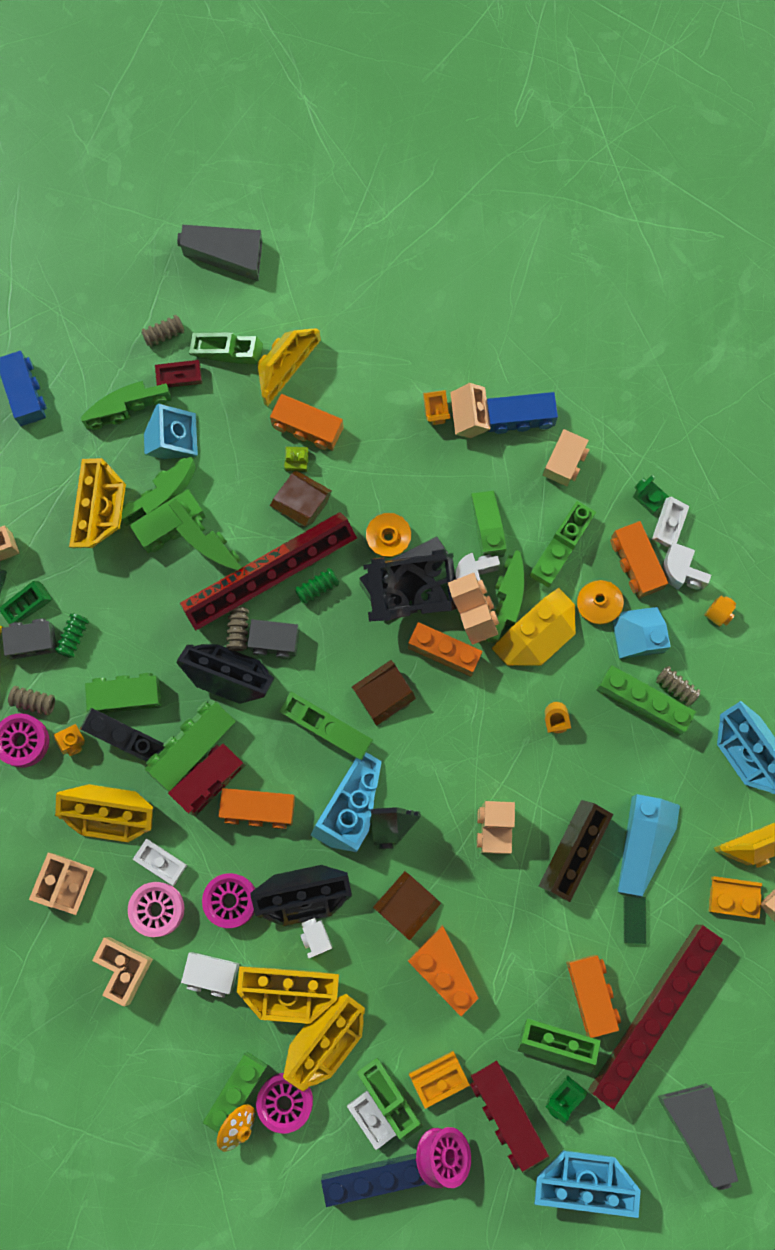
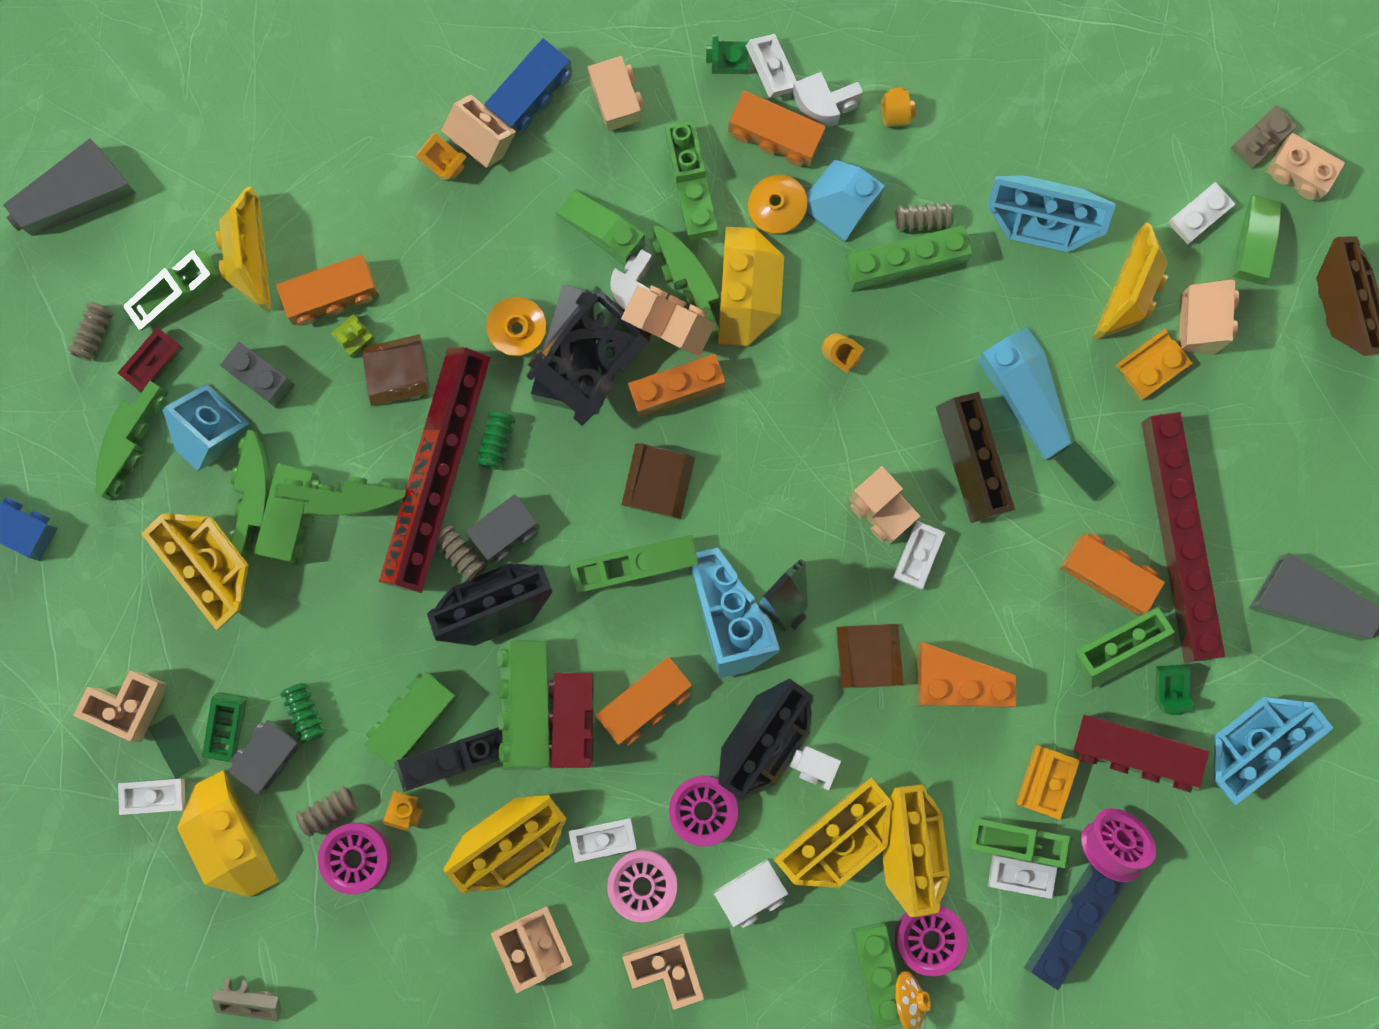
camera: 45 degrees left, 5 degrees up
none -> dark grey brick [220,341,295,408]
none -> white plate [893,521,945,590]

